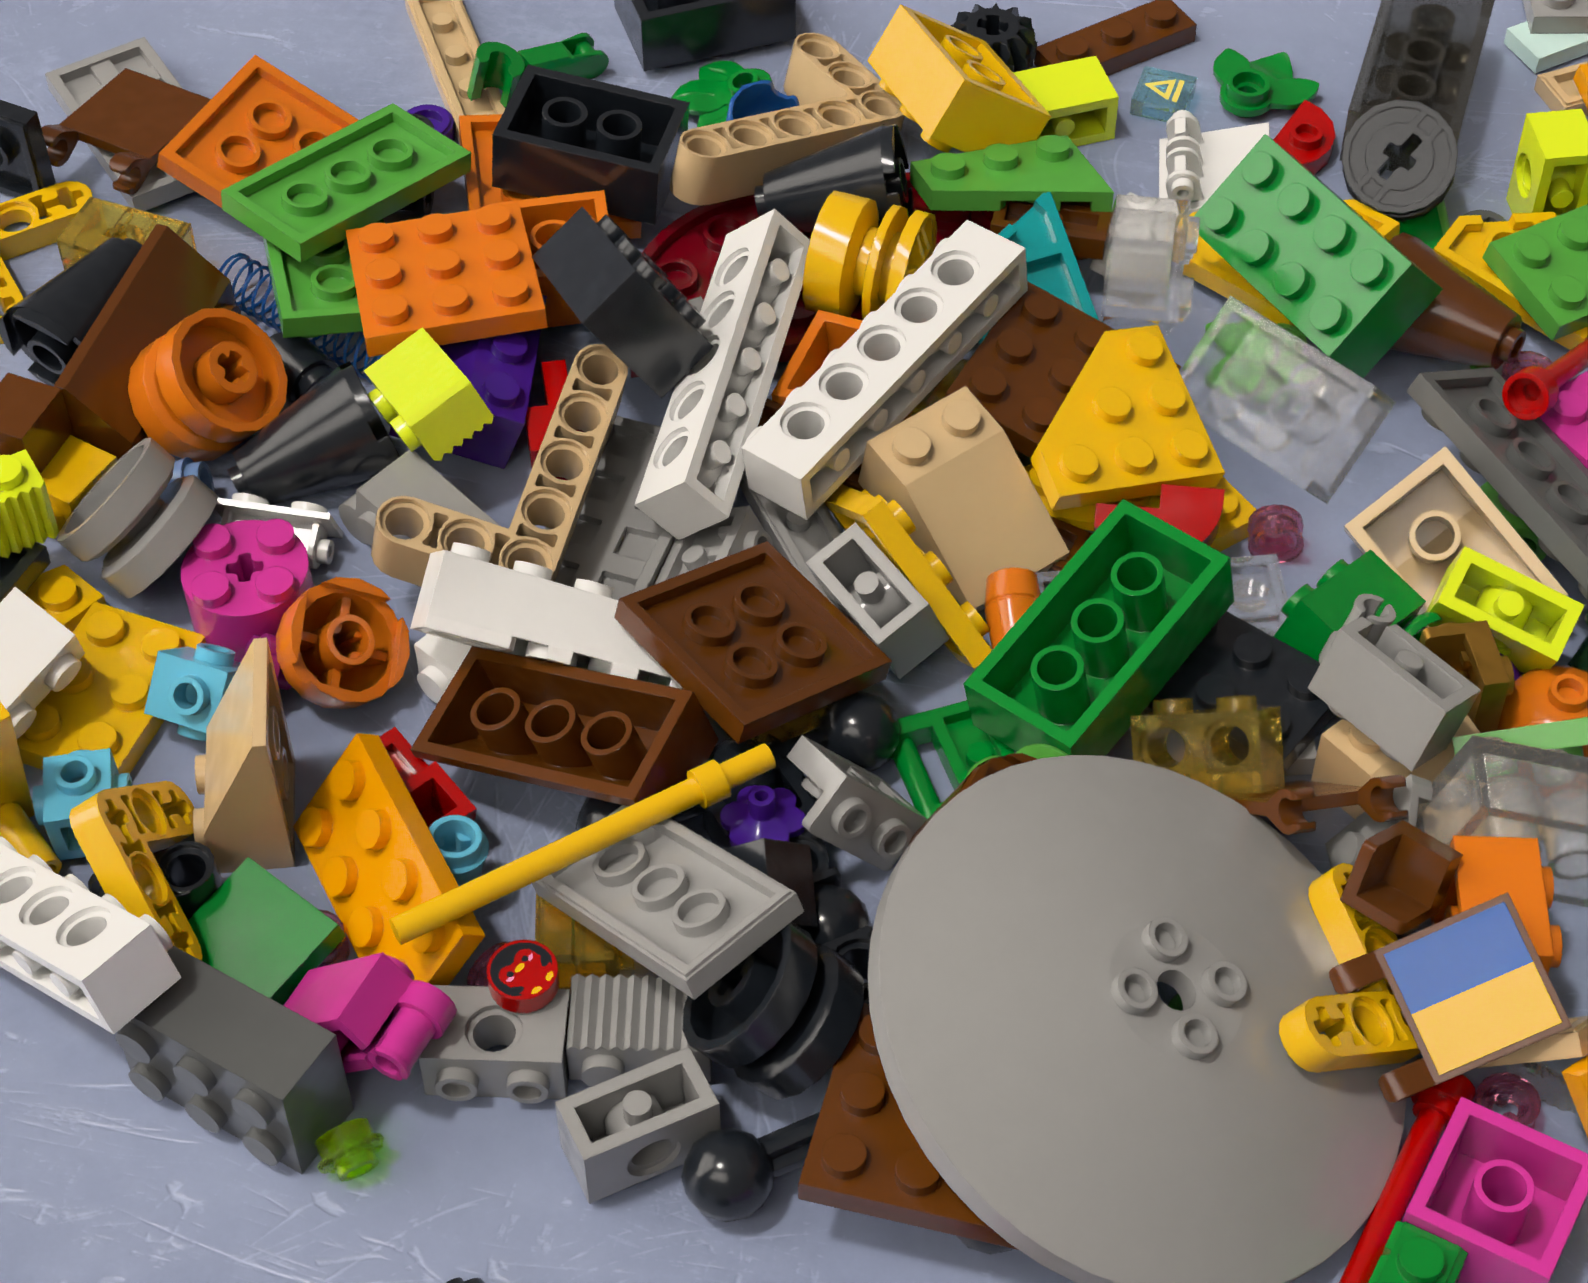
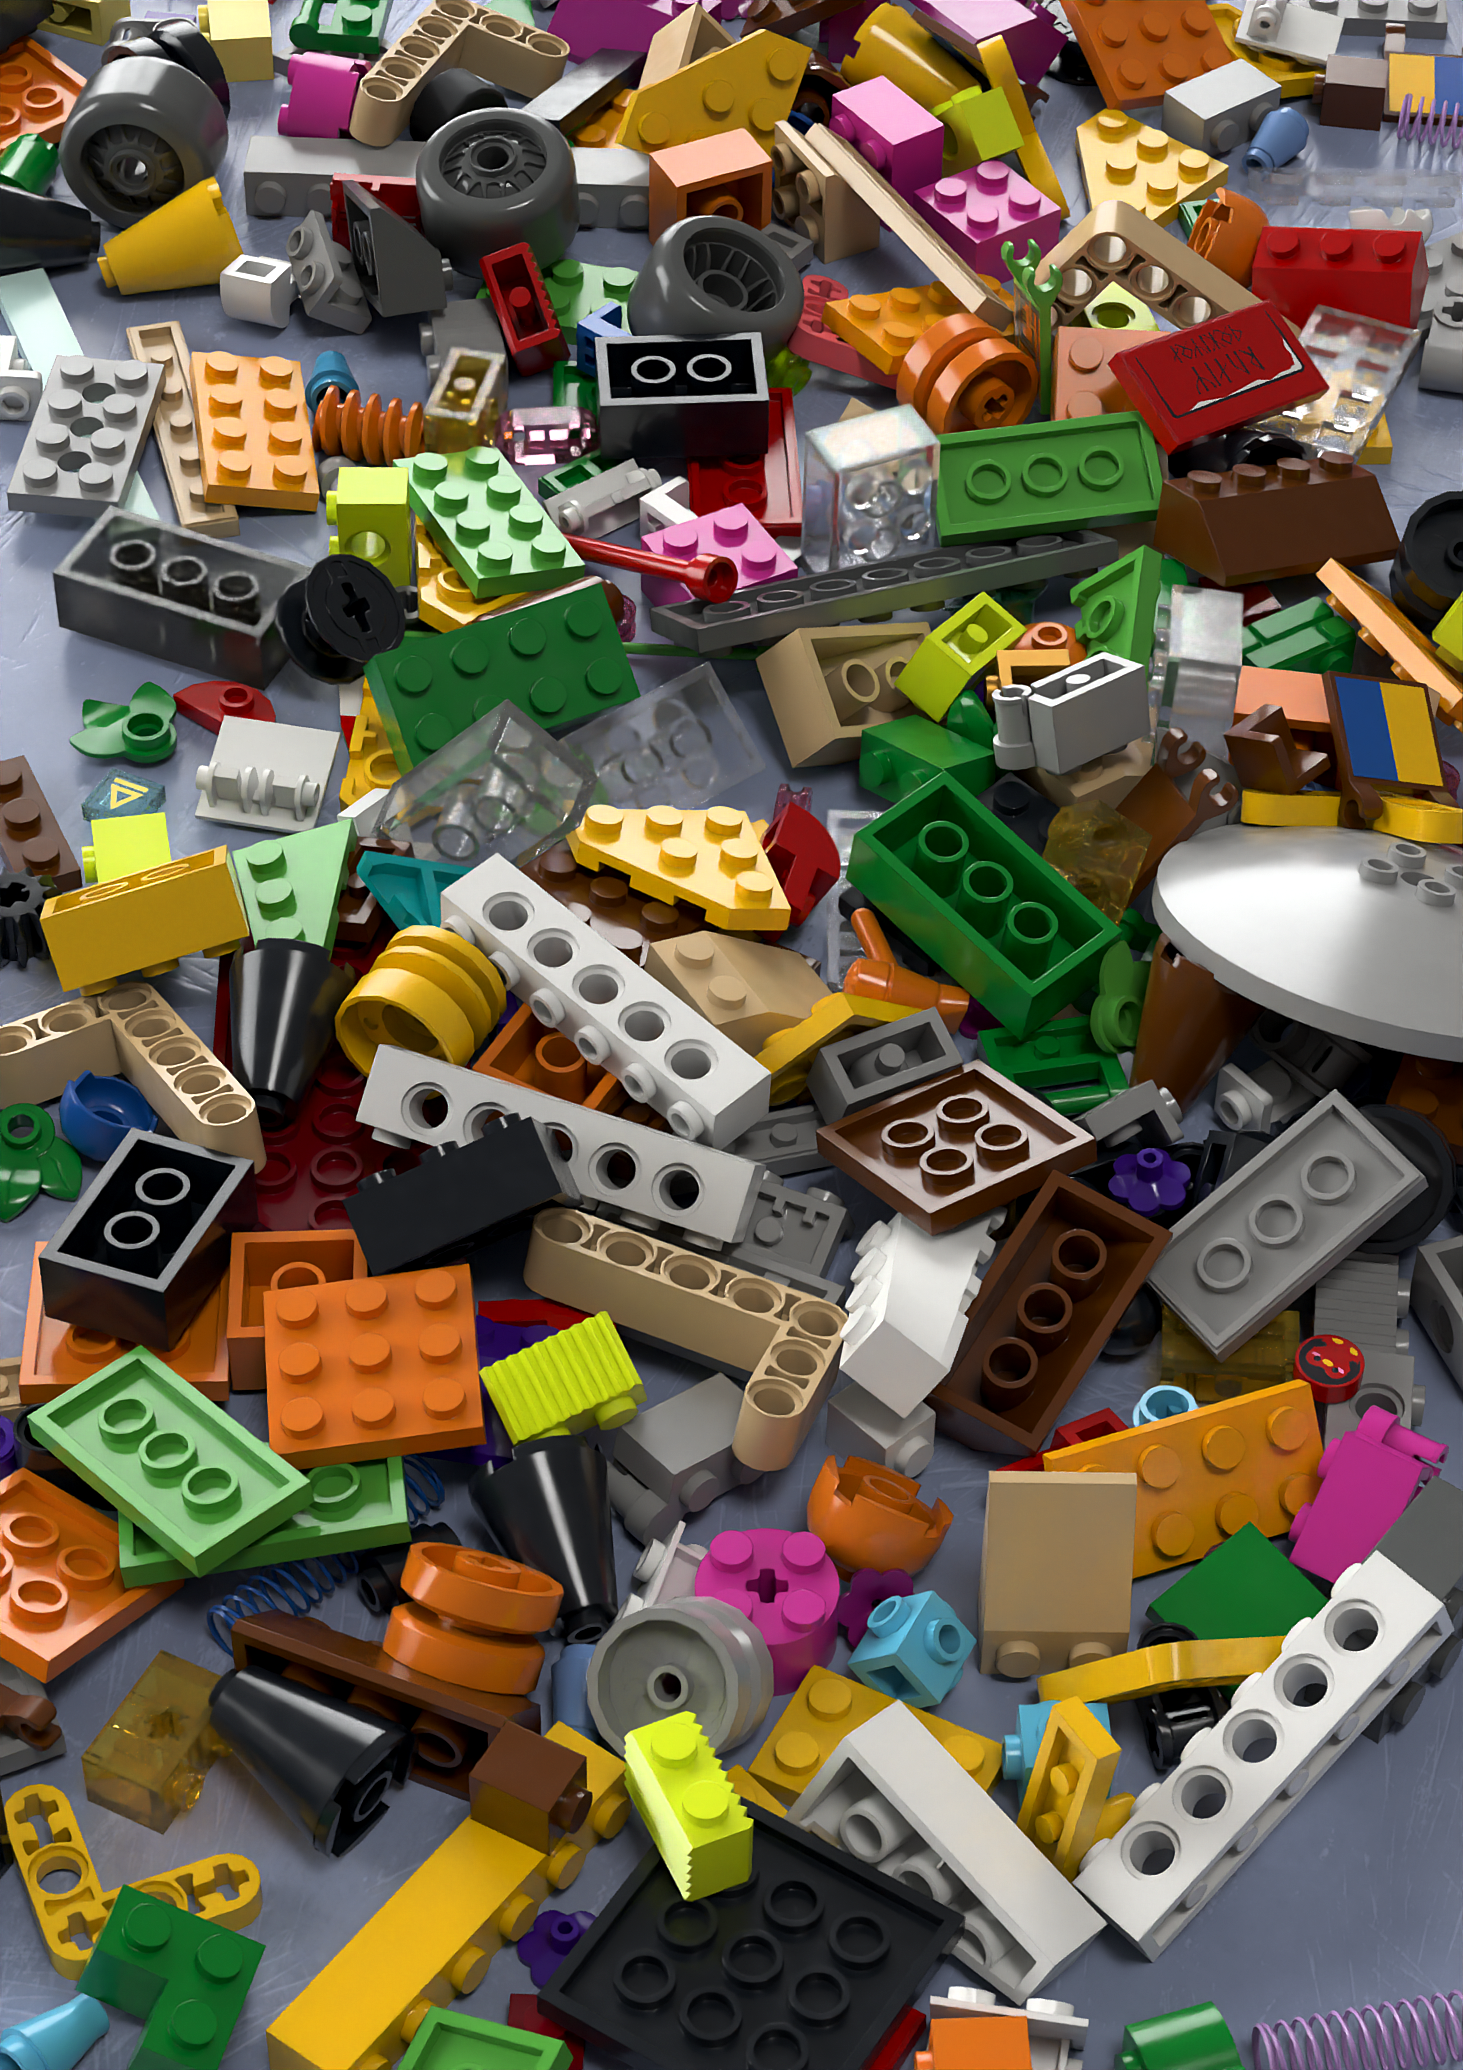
camera: 85 degrees left, 5 degrees down
yellow bar [389,743,776,945] -> none

